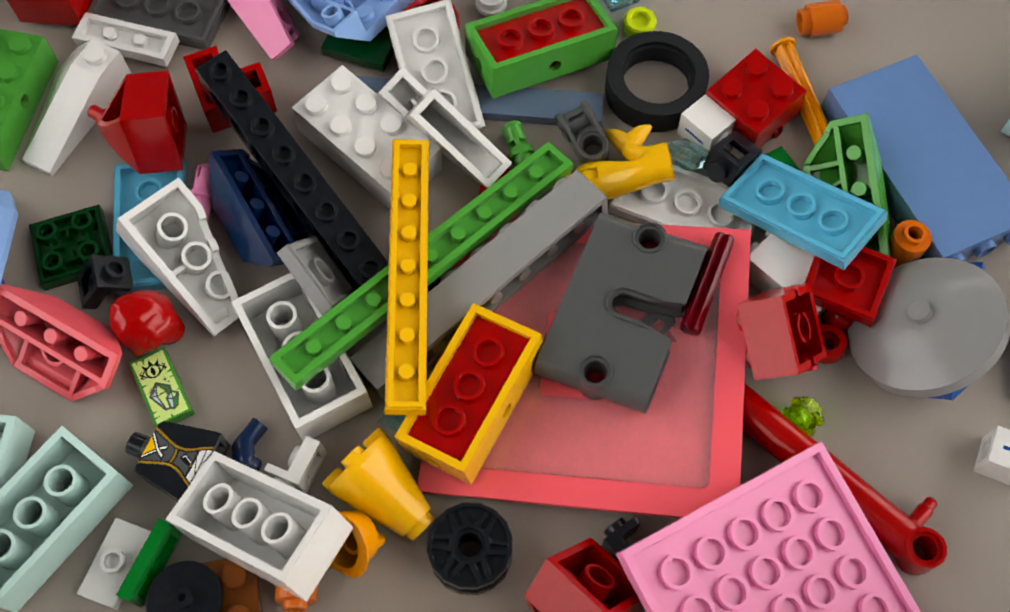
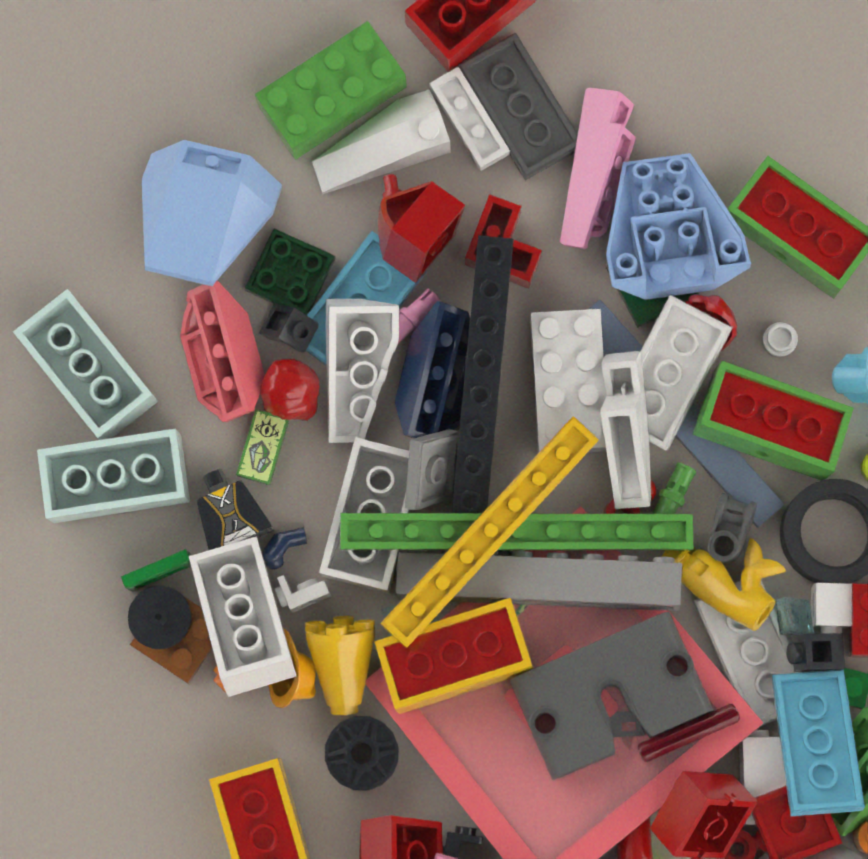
camera: 50 degrees right, 15 degrees up
white plate [77,518,151,611] -> none

